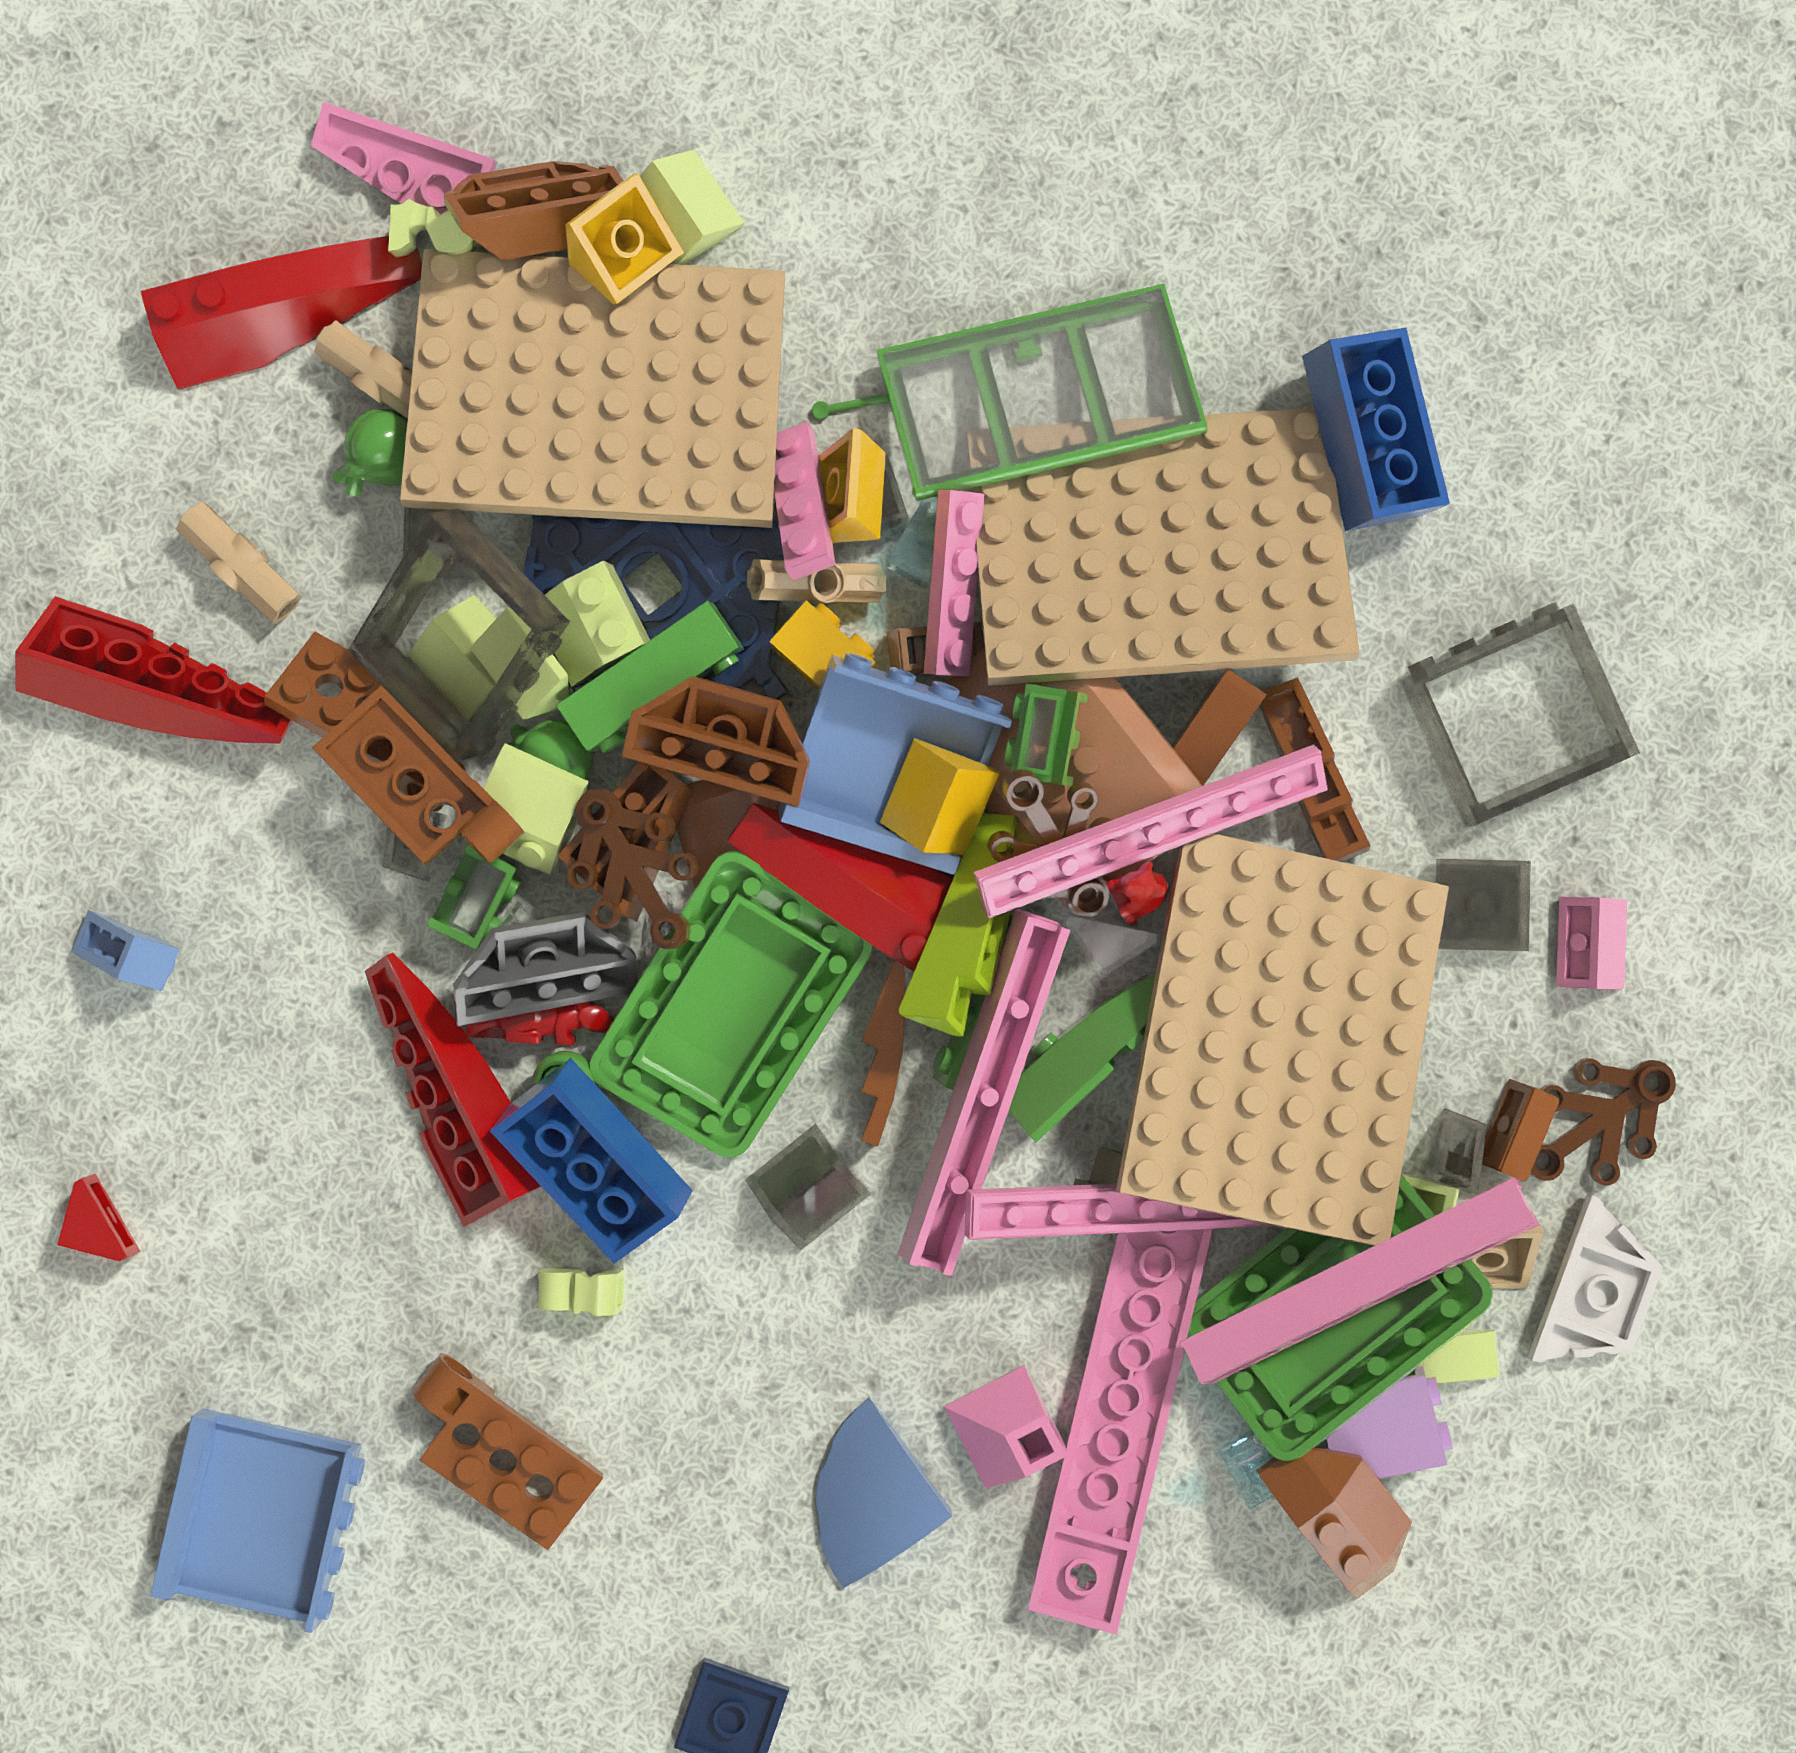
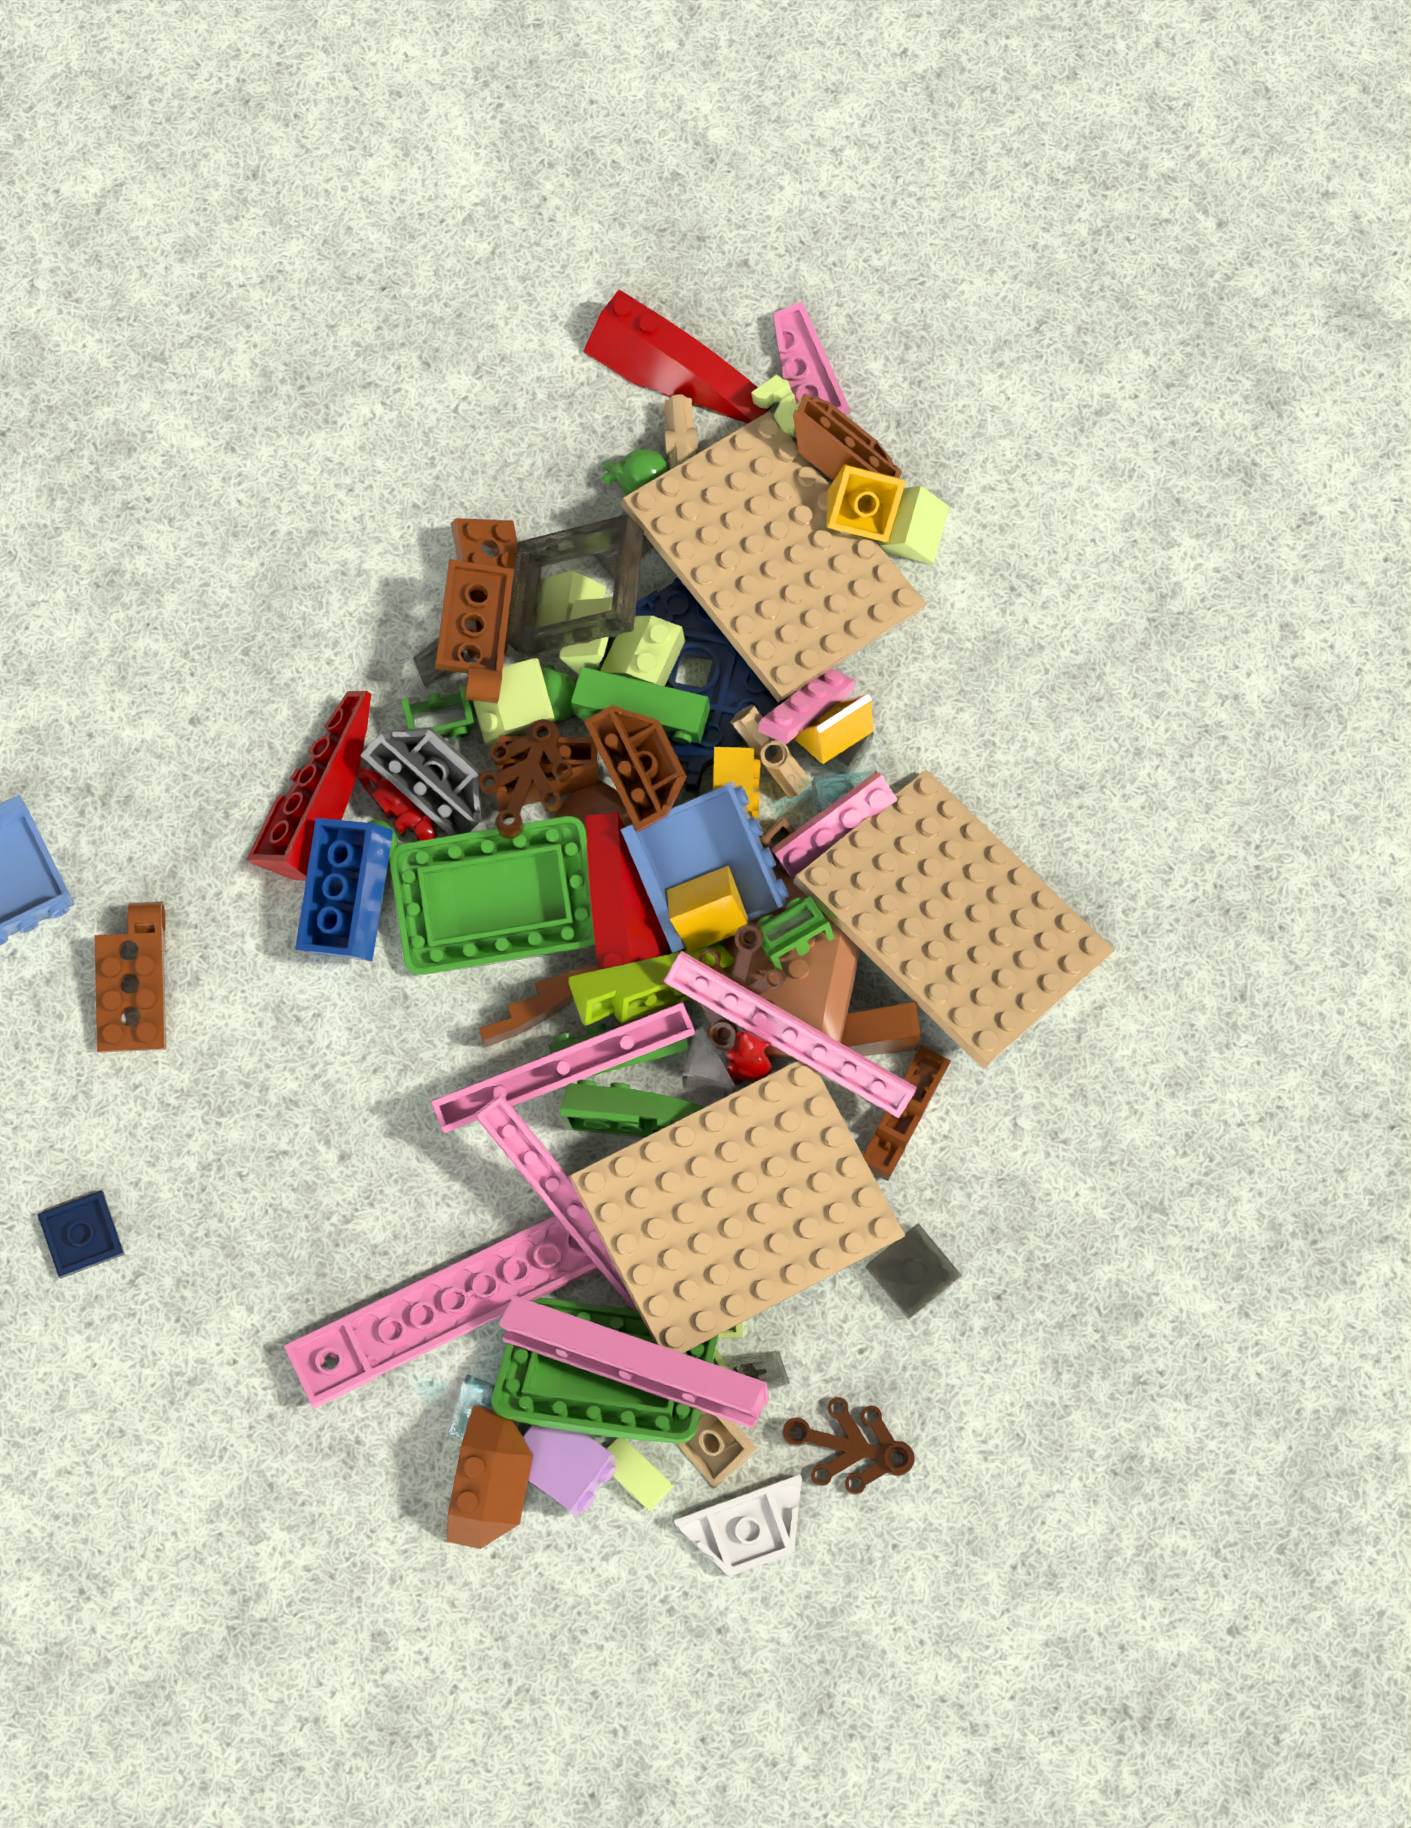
camera: 50 degrees right, 15 degrees down
red wedge [15,596,293,744] -> none
red slope [57,1174,140,1262] -> none
medium blue arch [71,910,180,991] -> none
tan piece [175,501,302,624] -> none
yellowish green leg [536,1268,625,1316] -> none
clear smoke slope [745,1123,872,1250] -> none
bright green hinge [812,393,889,420] -> none
medium blue brick [816,1397,952,1588] -> none
clear door [877,284,1207,501] -> none
bright pink slope [944,1365,1067,1488] -> none
blue brick [1302,327,1450,531] -> none
clear smoke window [1399,602,1640,828] -> none
dark orange slope [1475,1079,1559,1181] -> none
bright pink panel [1556,897,1627,989] -> none

